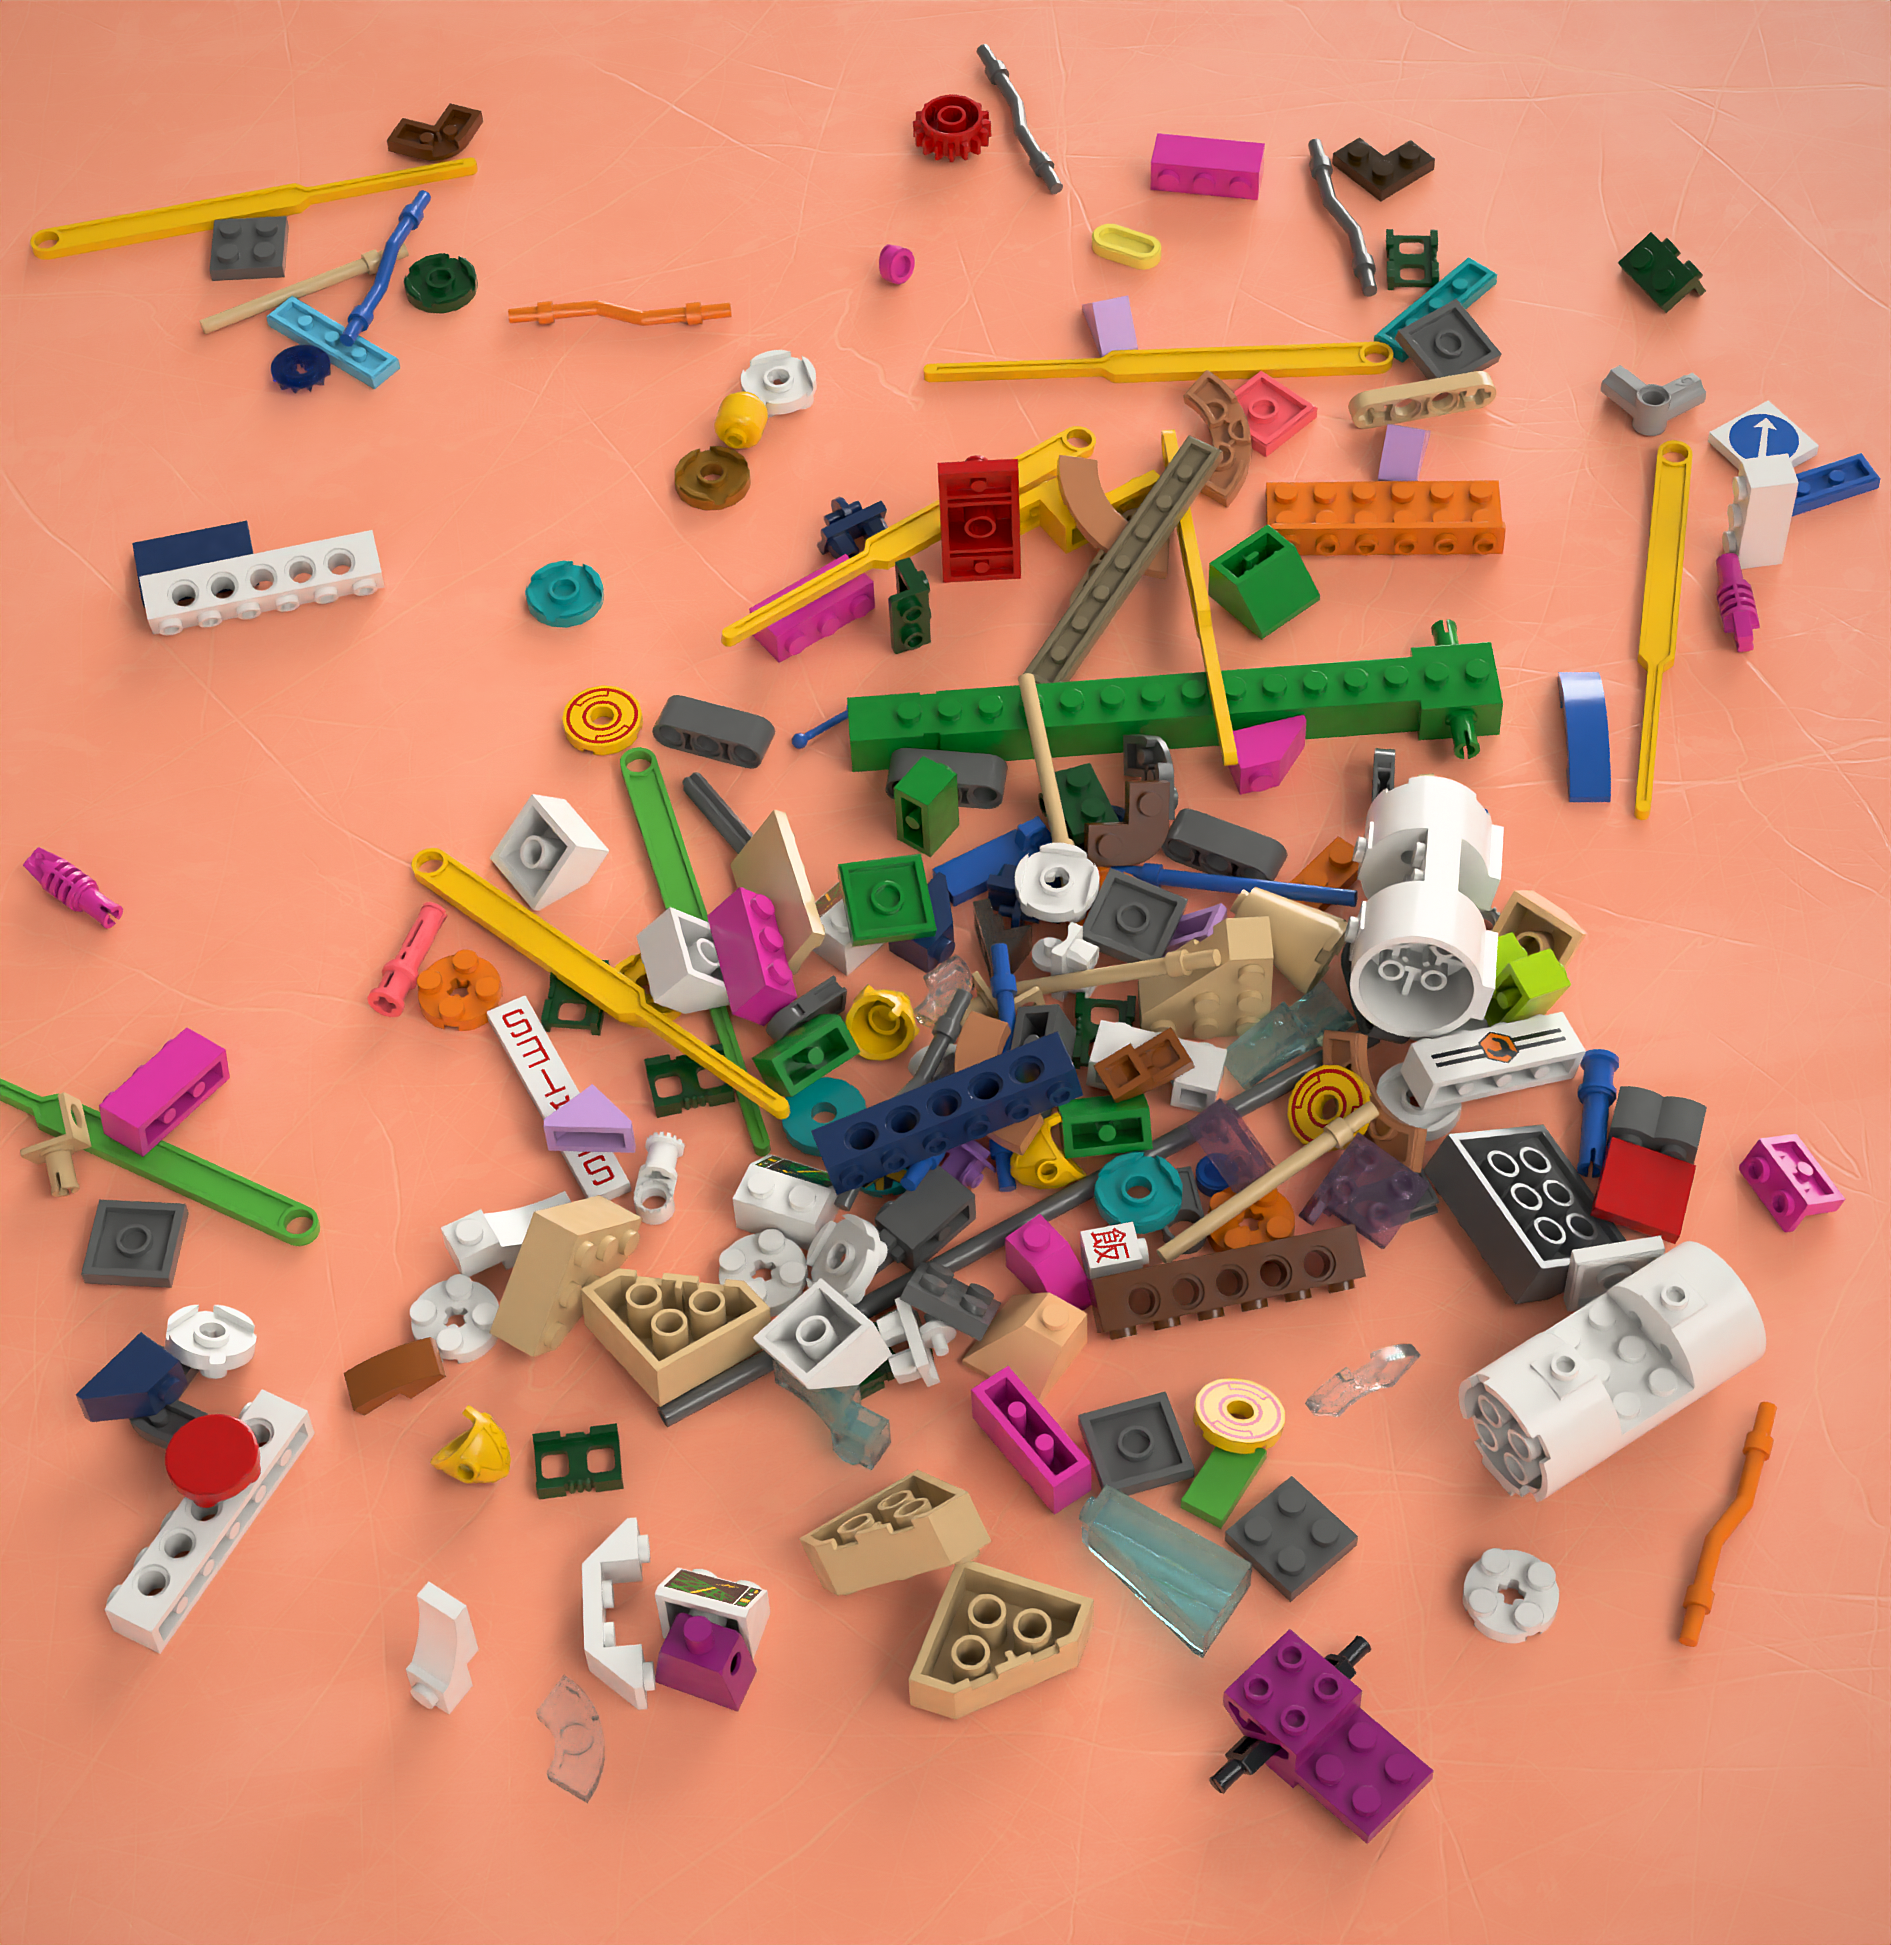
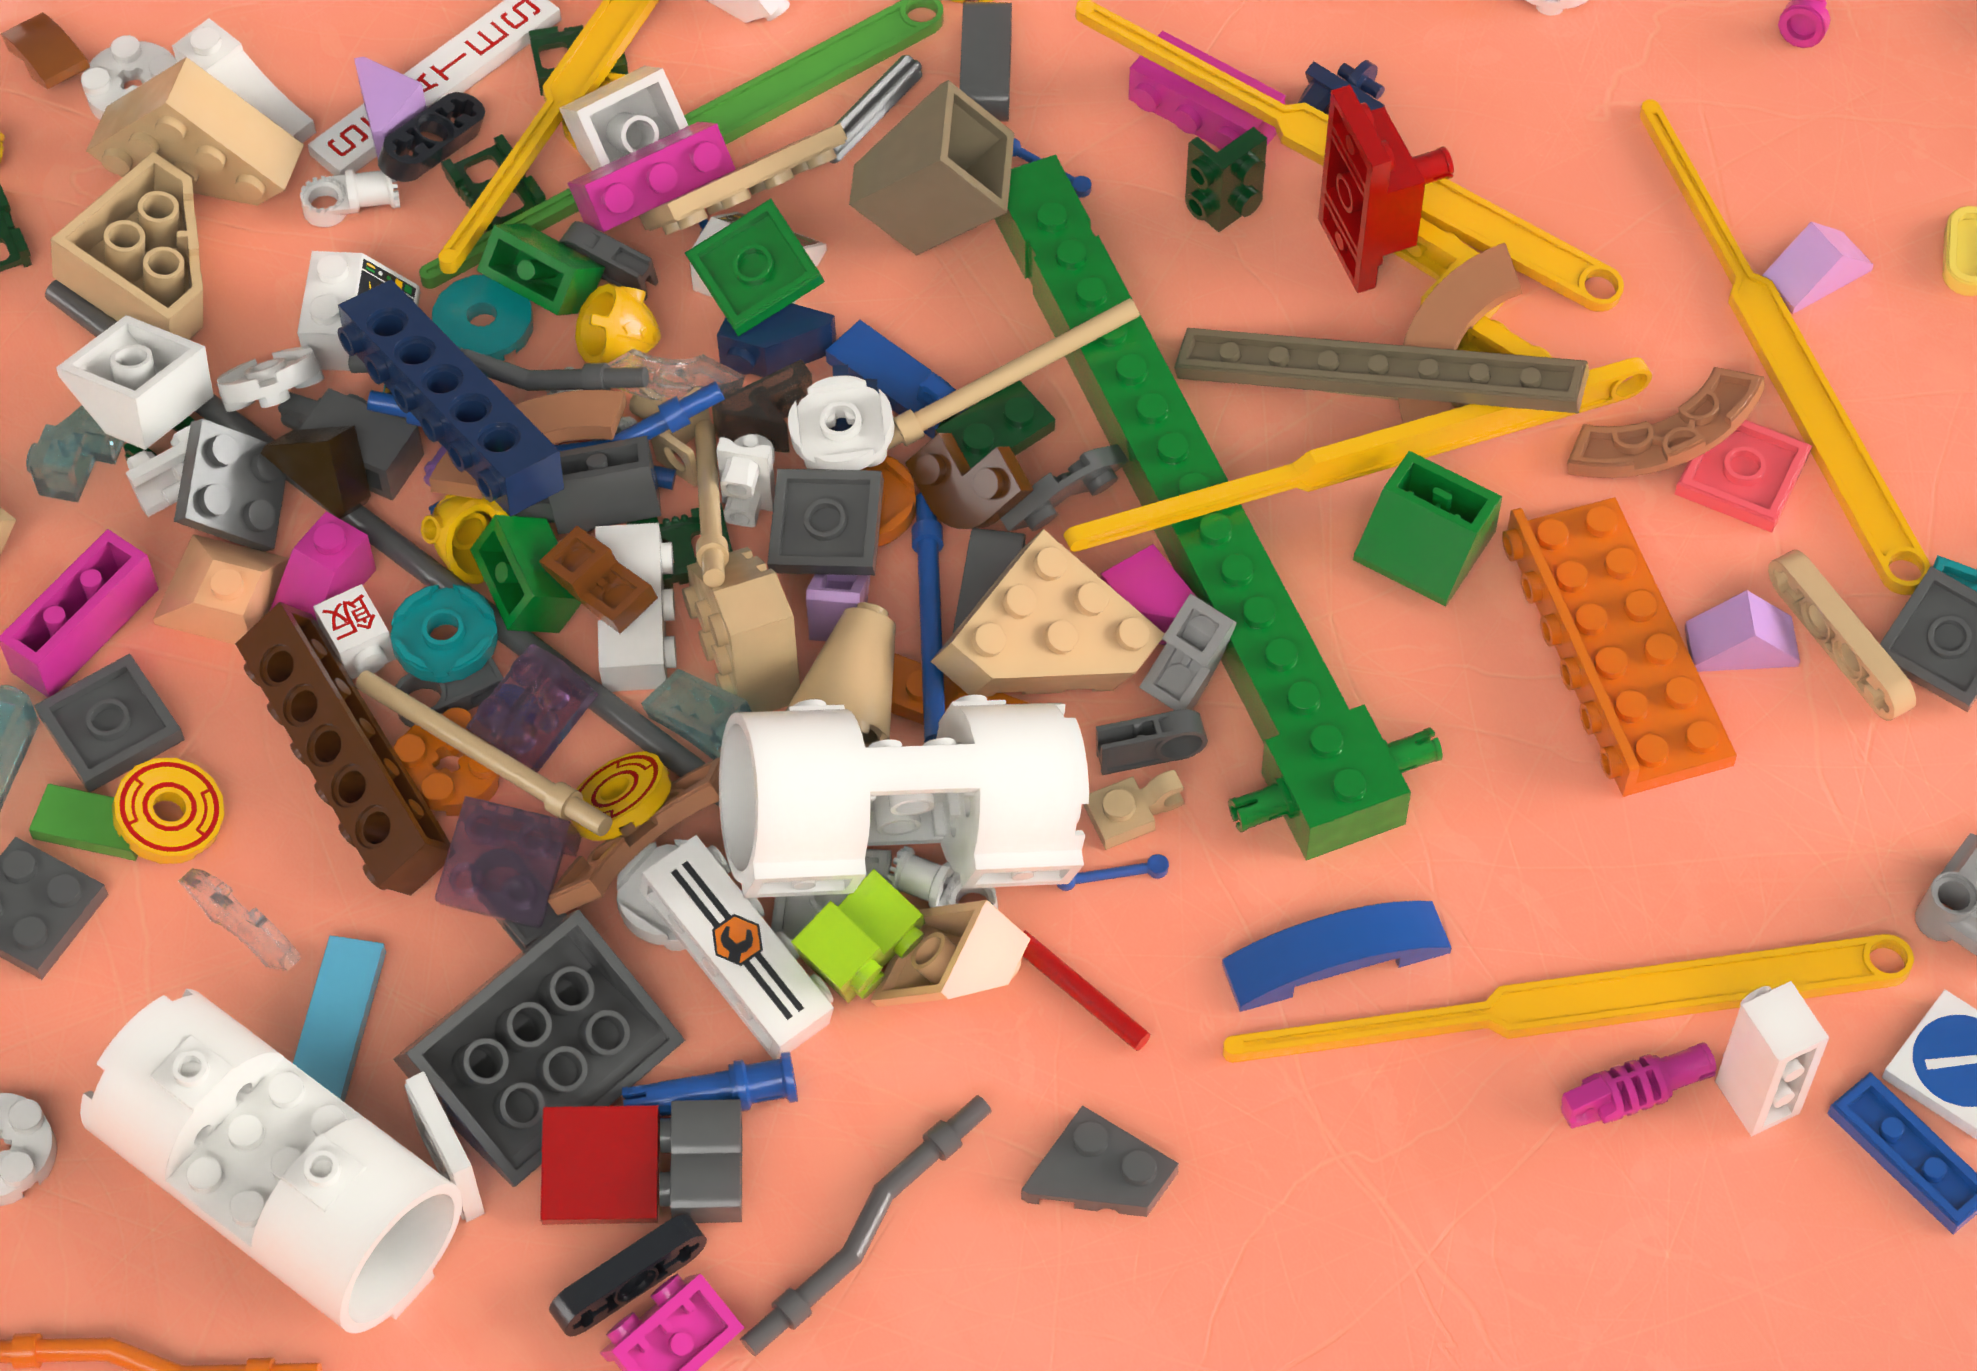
camera: 70 degrees right, 5 degrees up
white plate [719,1229,808,1317] -> none
dark grey beam [885,748,1008,809] -> none
green brick [894,756,959,858] -> none
none -> dark brown slope [261,425,371,519]
none -> medium azure tile [293,935,386,1102]
none -> black beam [378,92,485,182]
none -> black beam [549,1214,707,1336]
none -> dark grey bar [740,1095,992,1356]
none -> dark tan slope [849,80,1015,256]
none -> tan brick [930,529,1165,696]
none -> dark grey wing [1021,1105,1179,1217]
none -> red bar [1023,930,1151,1051]
none -> light grey slope [1139,593,1237,710]

